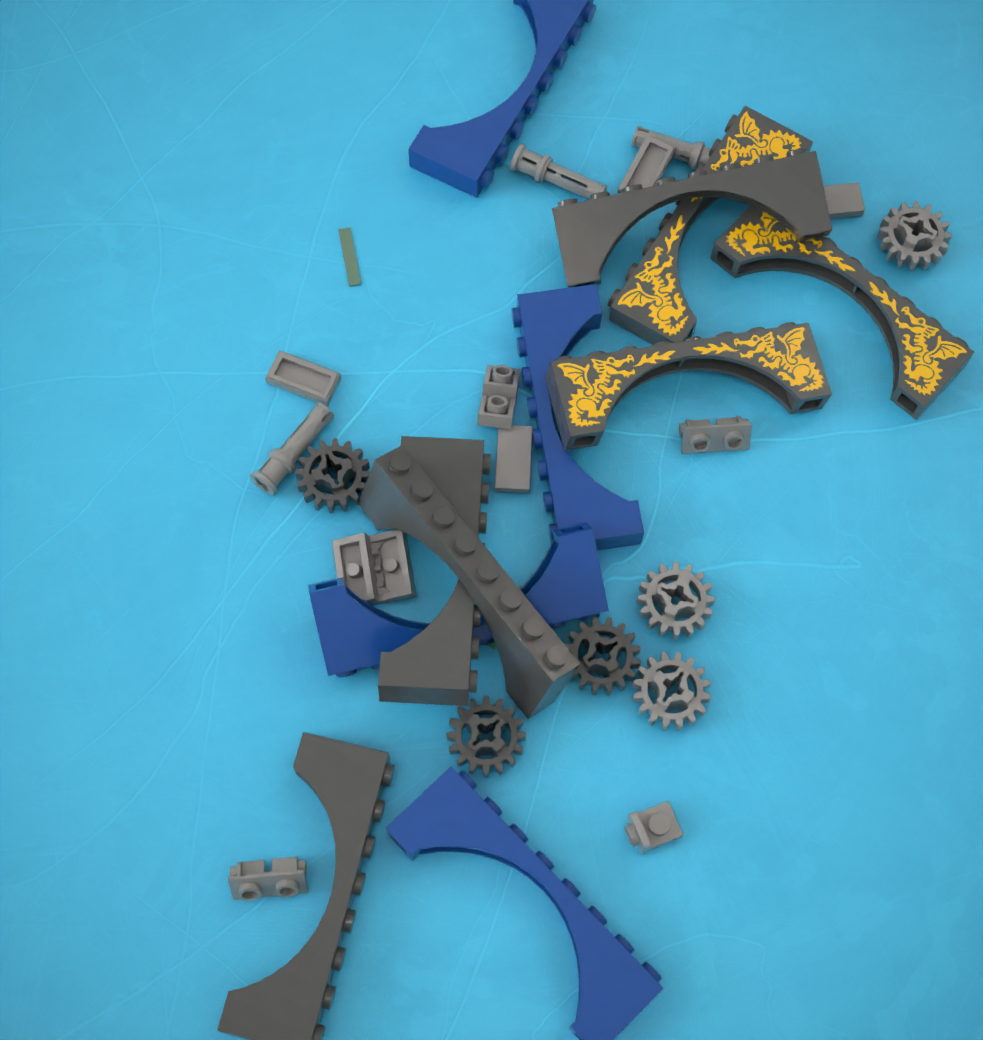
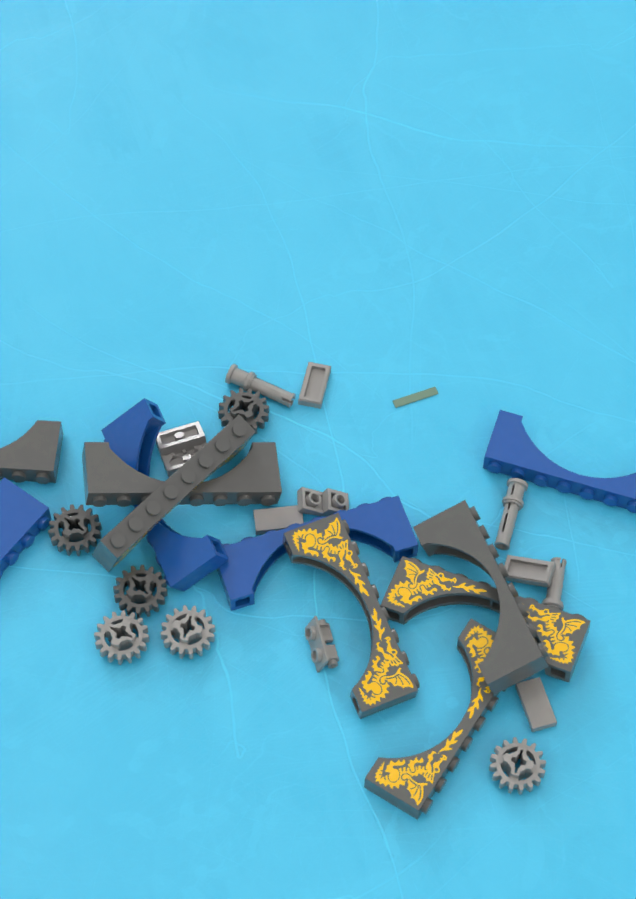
camera: 80 degrees right, 10 degrees down
light grey bracket [624,801,683,854] -> none

